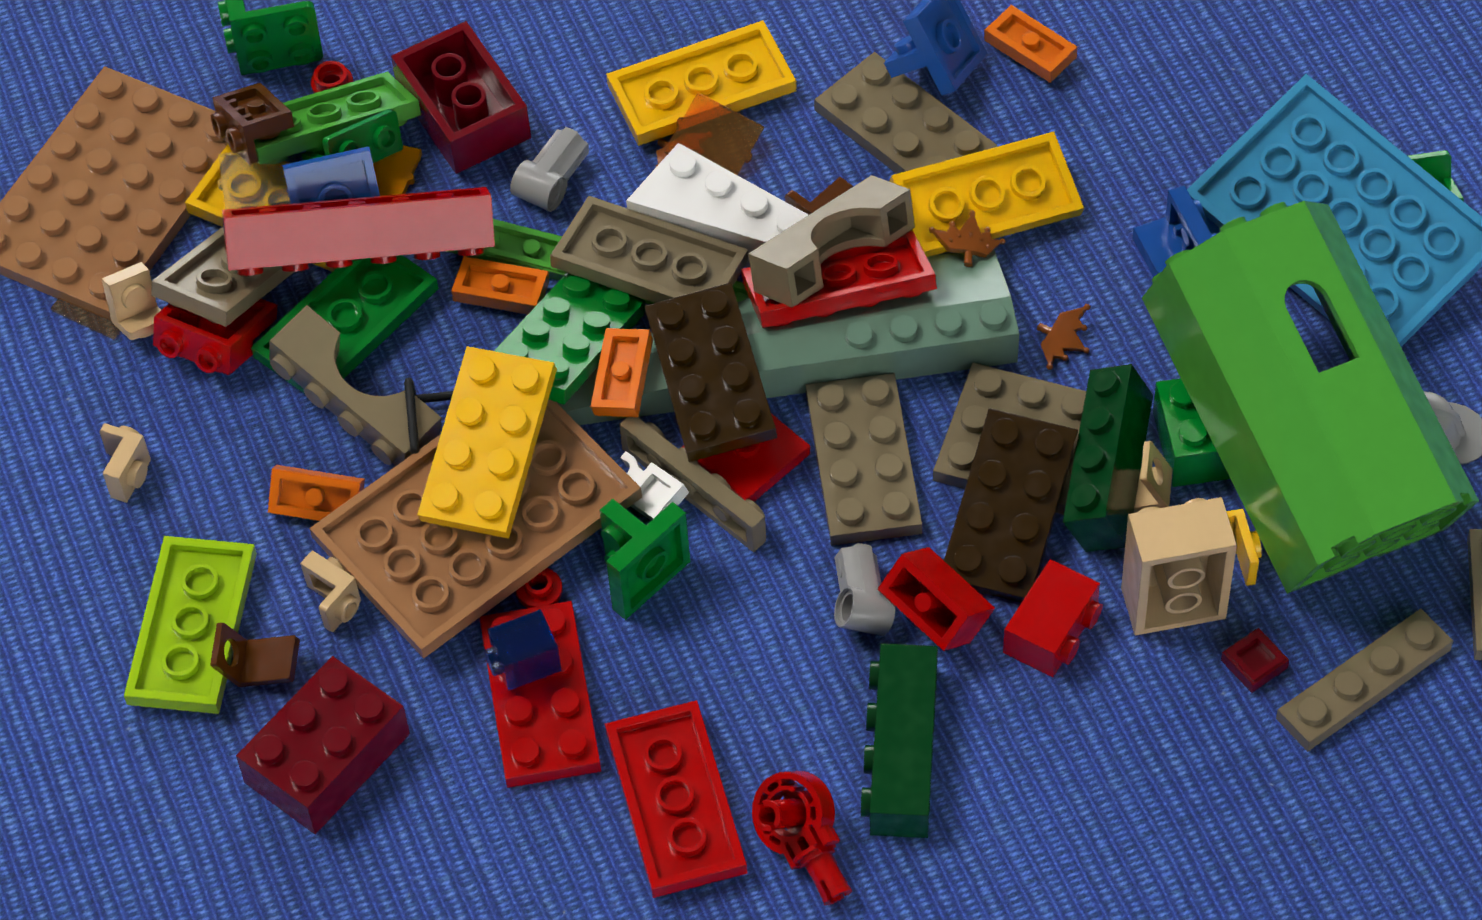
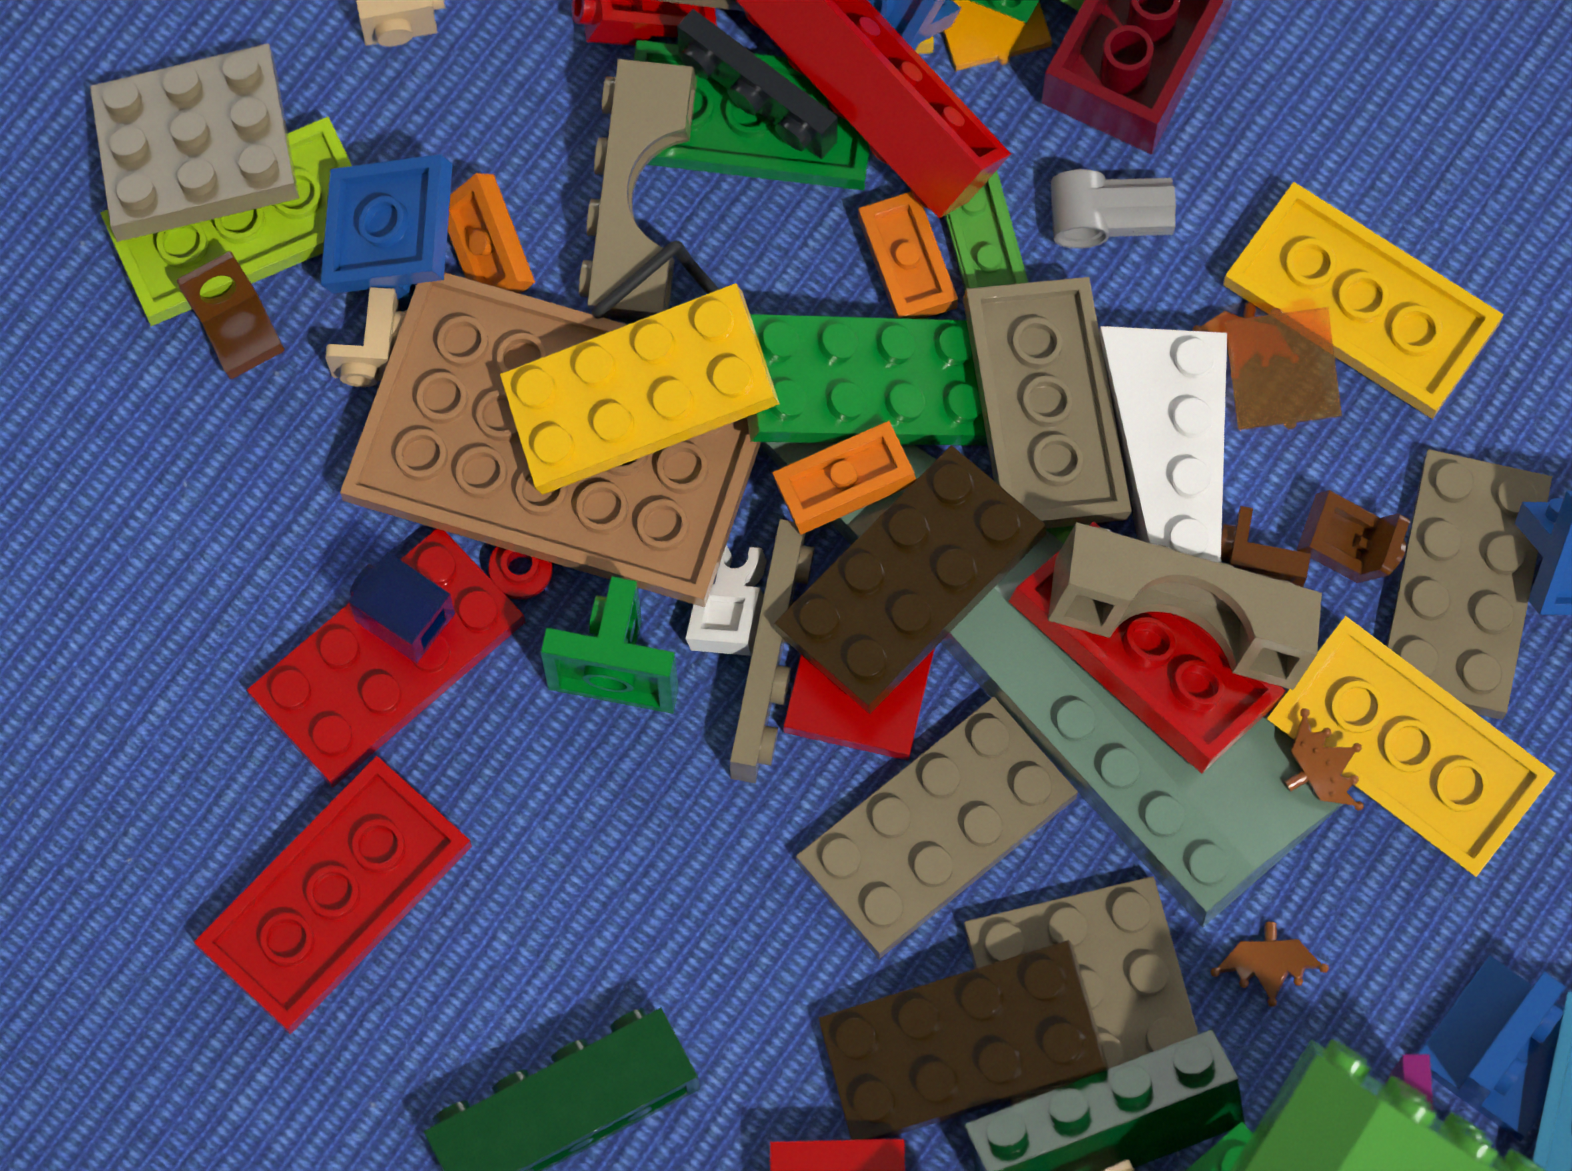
camera: 55 degrees right, 15 degrees up
dark red brick [236,656,410,834] -> none
red pin [752,771,852,906] -> none
light grey piece [834,543,895,636] -> none
red brick [878,547,995,651] -> none
none -> dark tan plate [90,43,299,242]
none -> blue bracket [321,154,453,311]
none -> black plate [677,9,838,160]
none -> reddish brown bracket [1296,490,1410,583]

